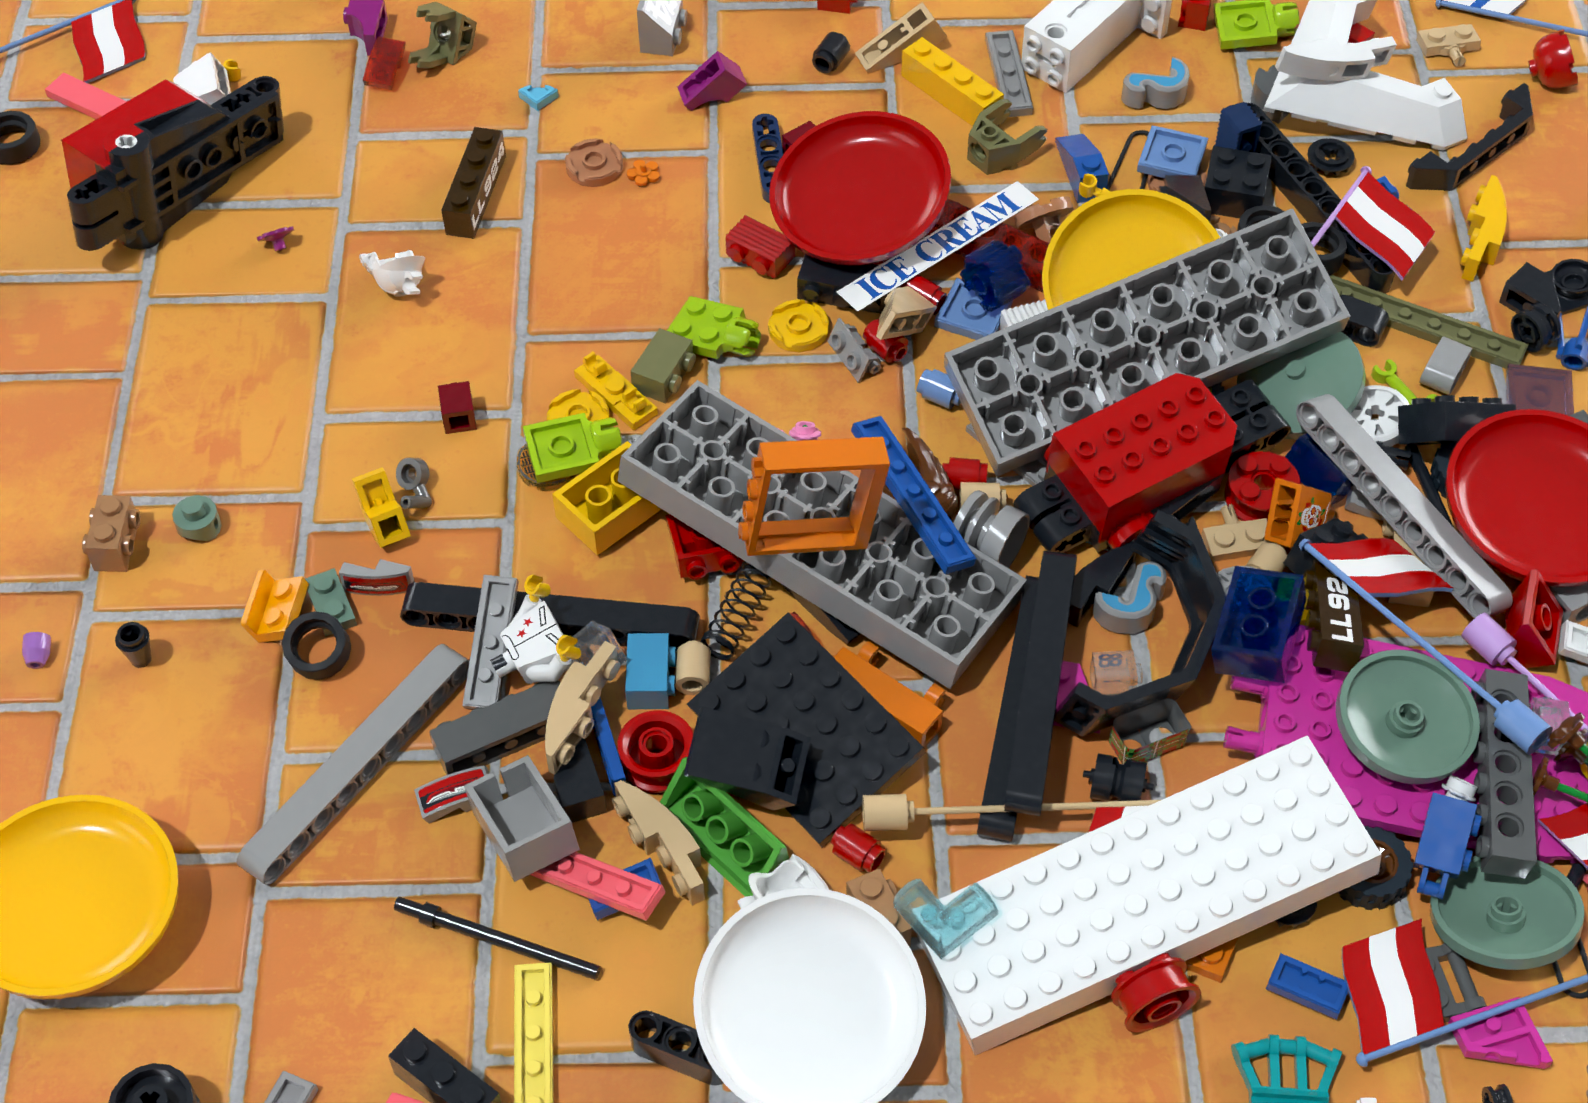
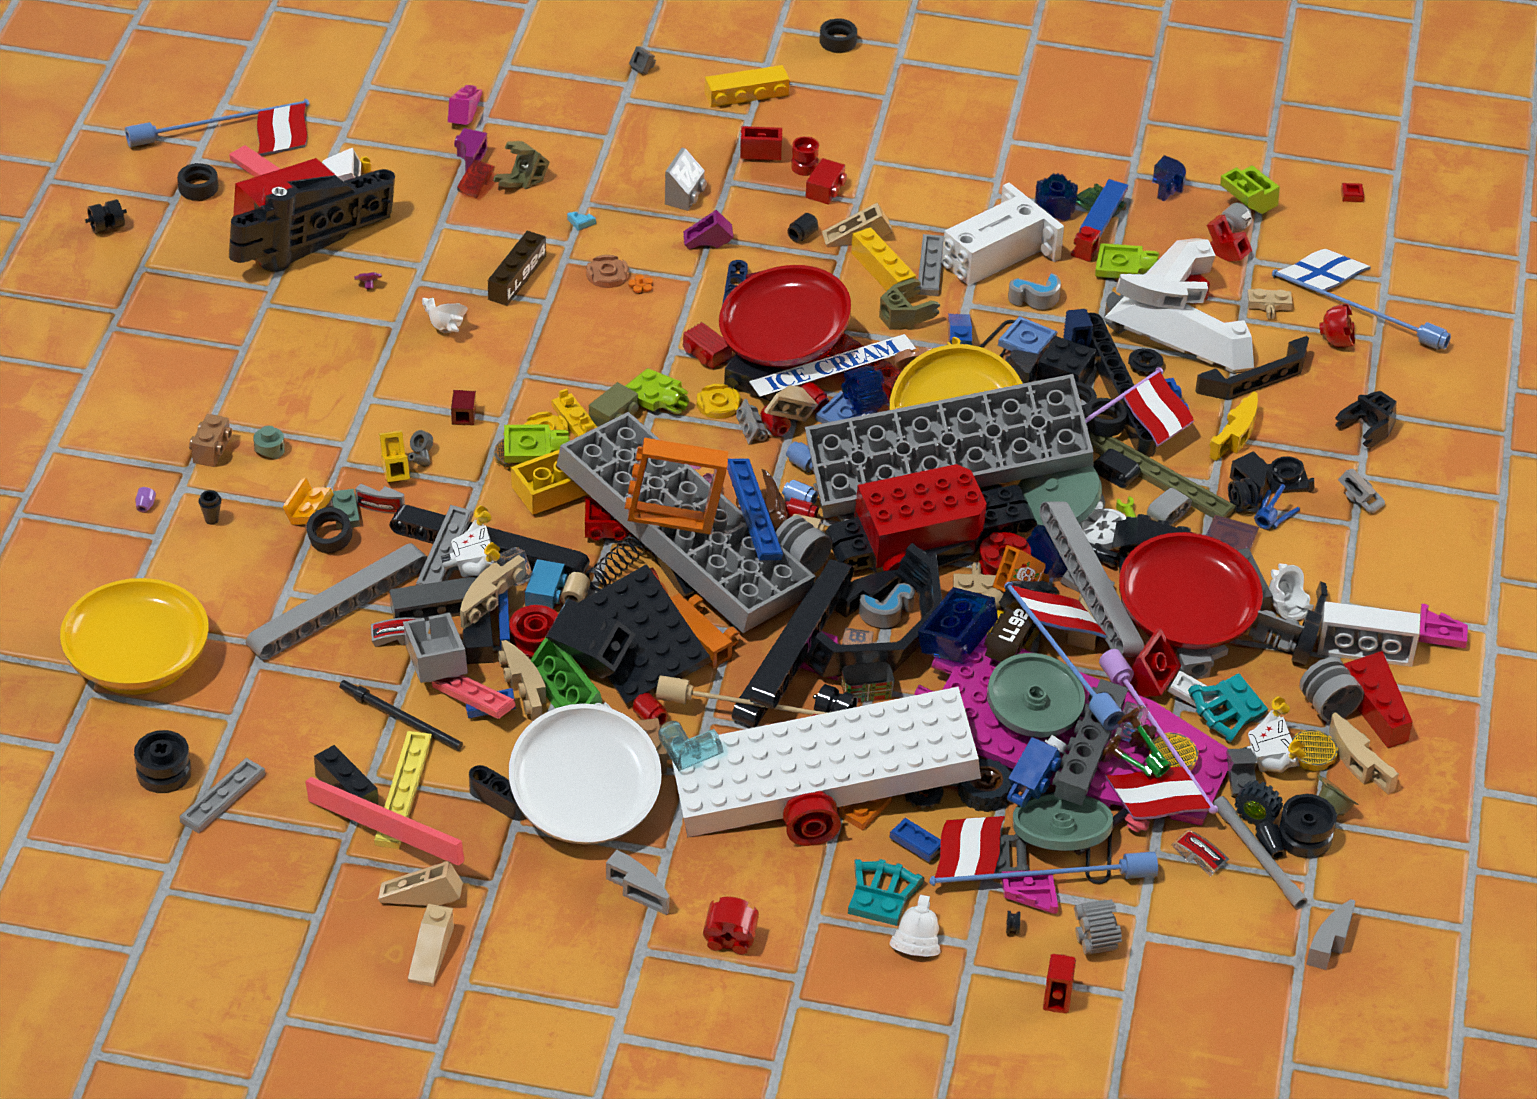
camera: 10 degrees right, 10 degrees down
none -> light blue brick [782,480,818,505]

